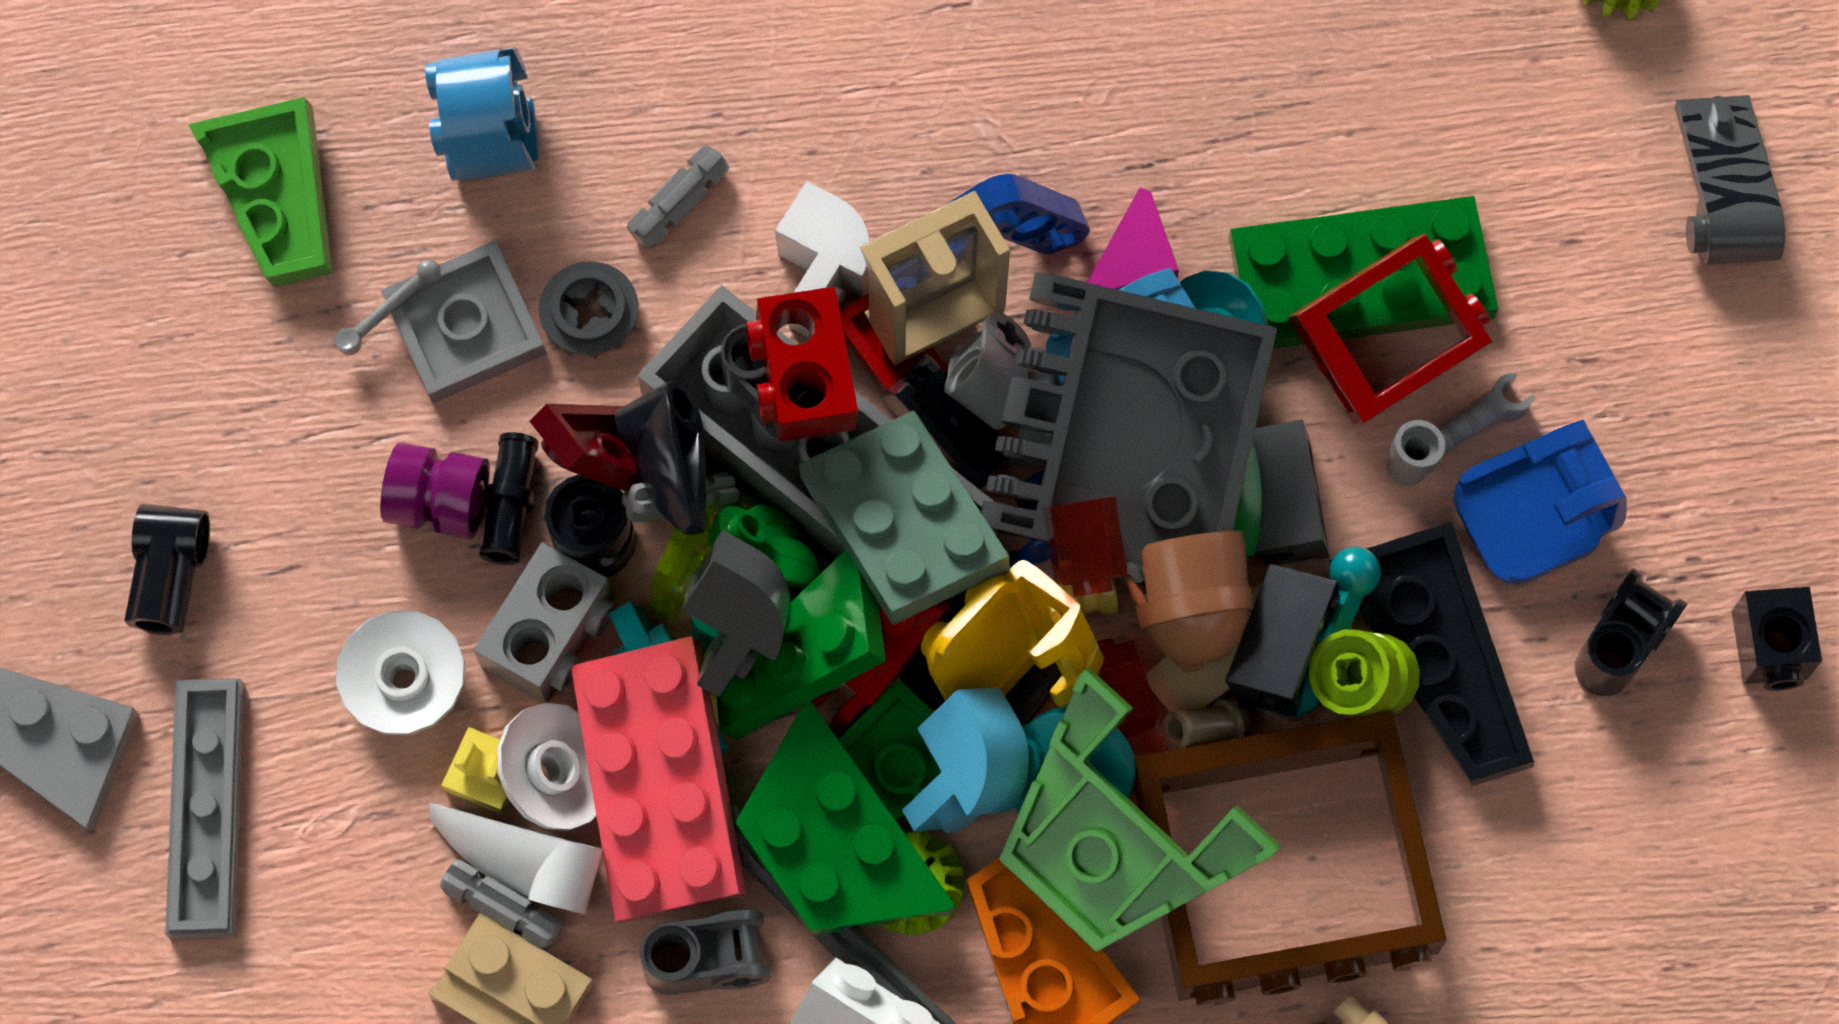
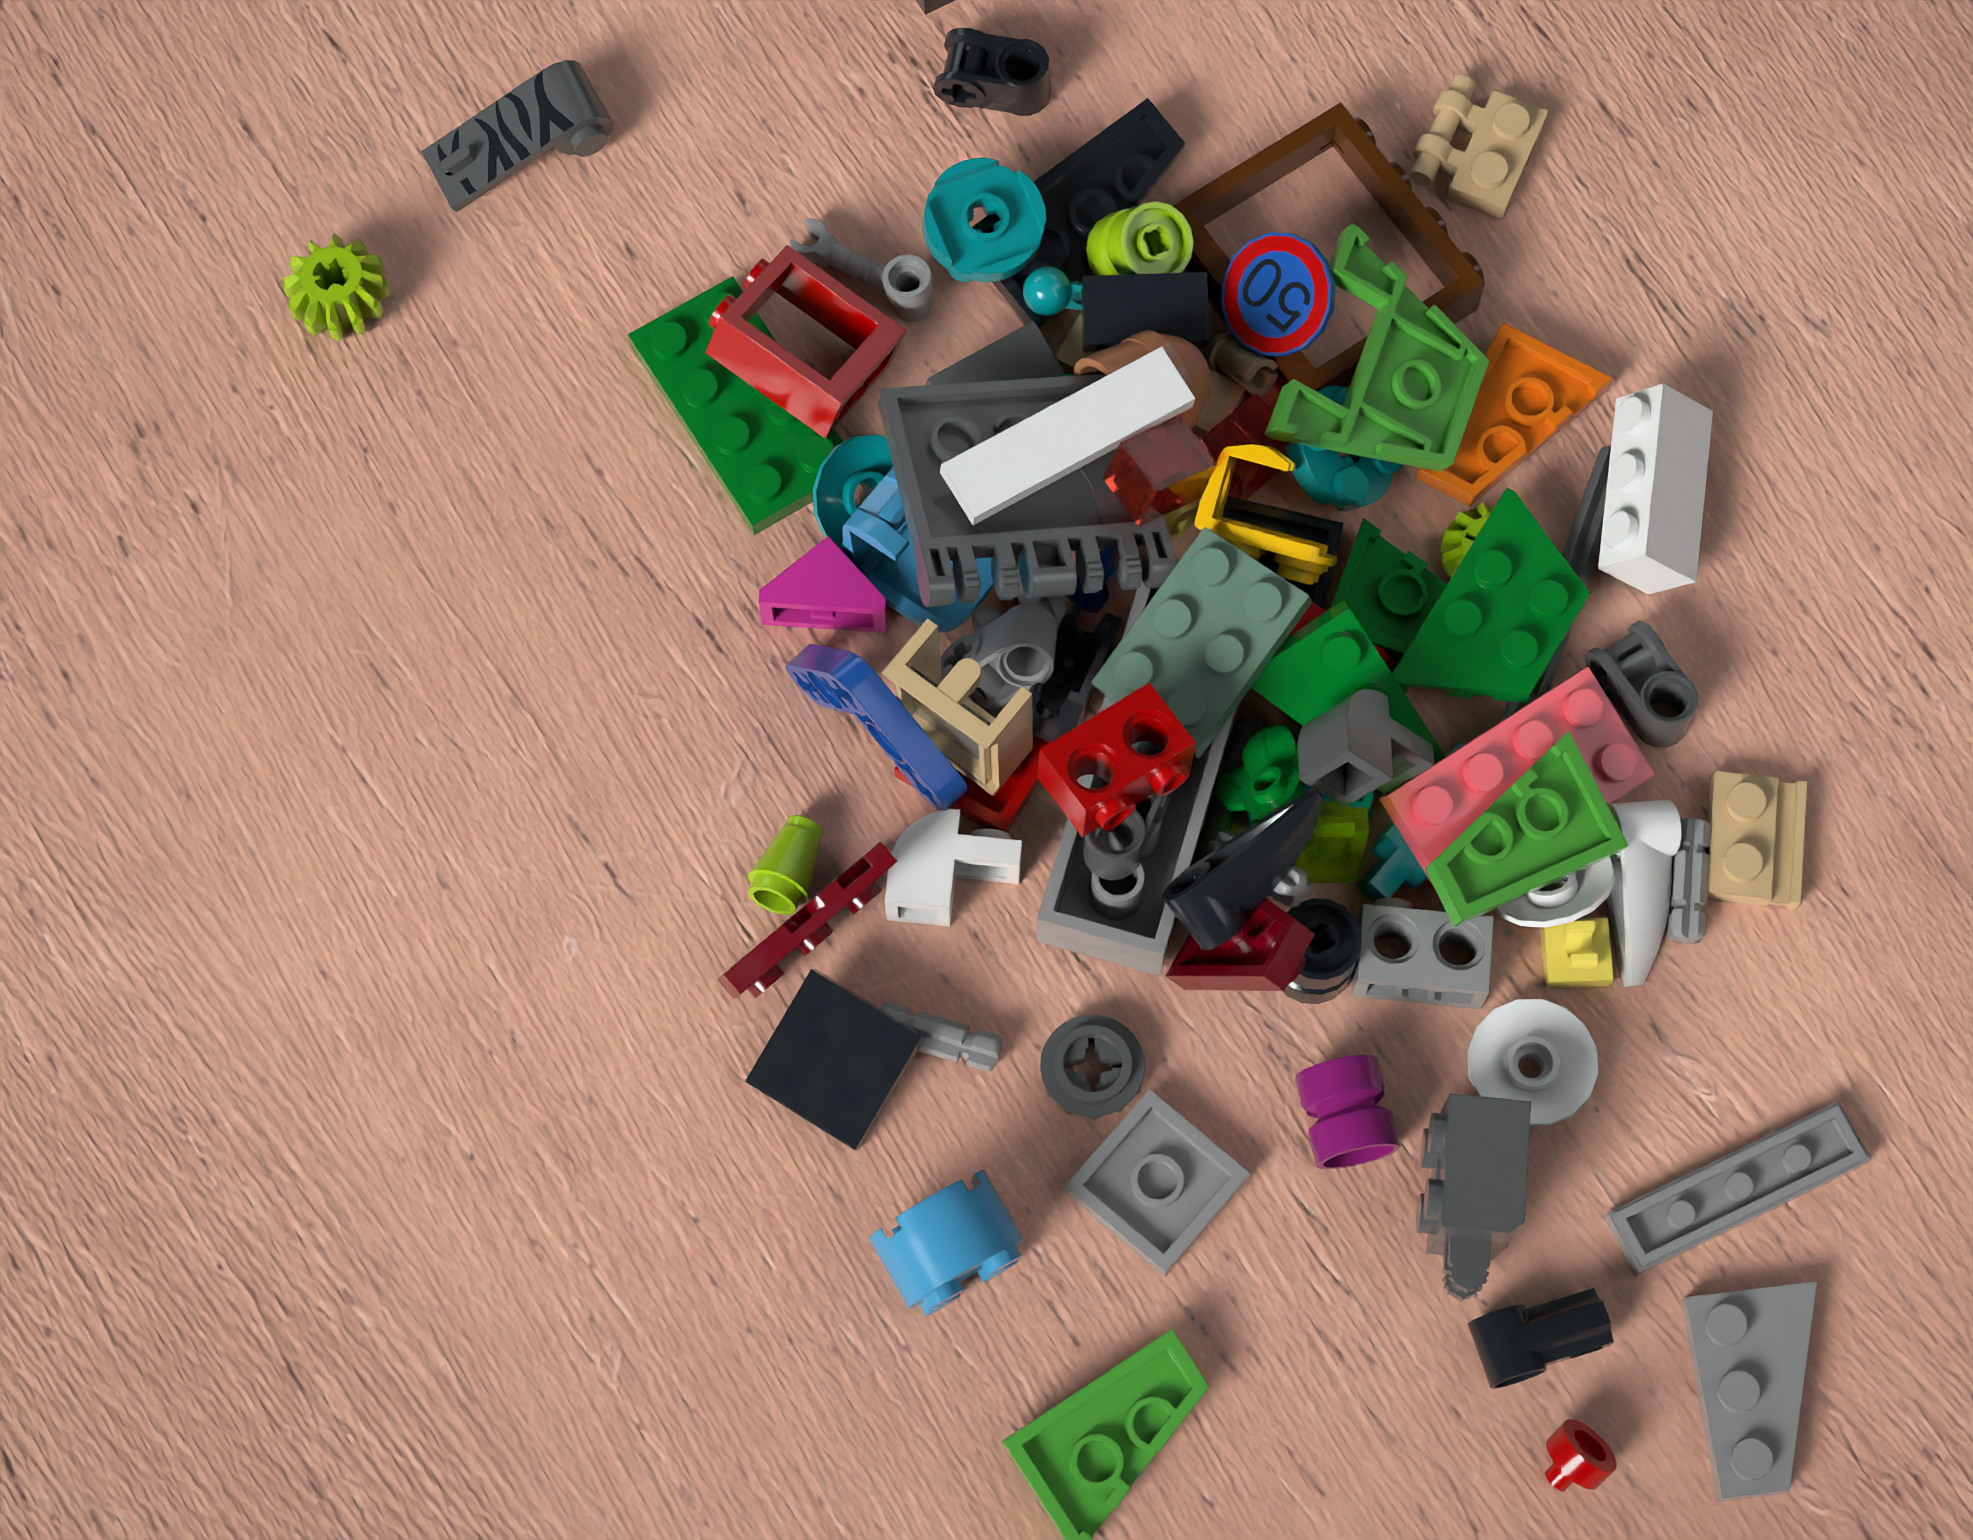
camera: 115 degrees left, 0 degrees up
light grey hinge [335,260,441,355] -> none
black pin [479,432,539,565] -> none
medium azure brick [902,687,1029,833] -> none
blue piece [1453,419,1627,585] -> none
none -> dark red wing [717,841,898,999]
none -> black tile [745,969,925,1150]
none -> lime cone [748,815,823,915]
none -> teal plate [922,158,1046,283]
none -> white tile [940,347,1195,525]
none -> piece [1221,232,1335,356]
none -> dark grey hinge [1416,1093,1531,1302]
none -> bright green wing [1425,731,1629,927]
none -> red tile [1545,1419,1617,1491]

